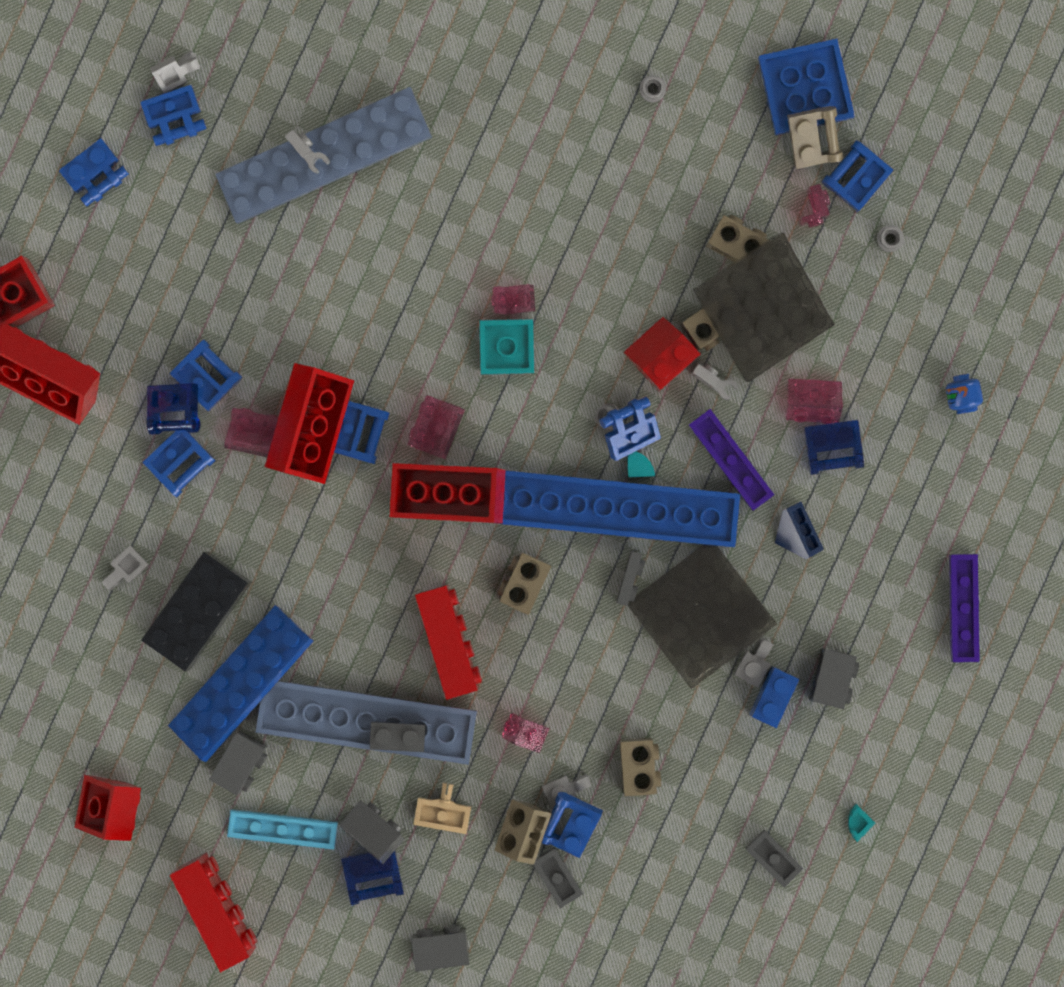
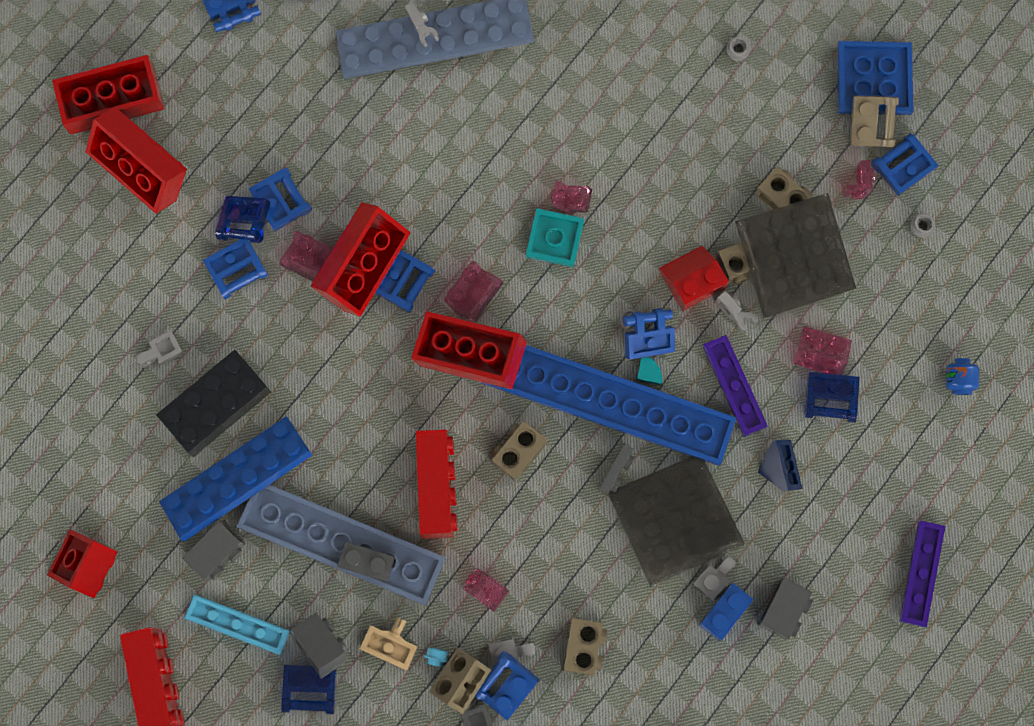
camera: 15 degrees right, 10 degrees down
none -> medium azure plate [423,647,448,667]

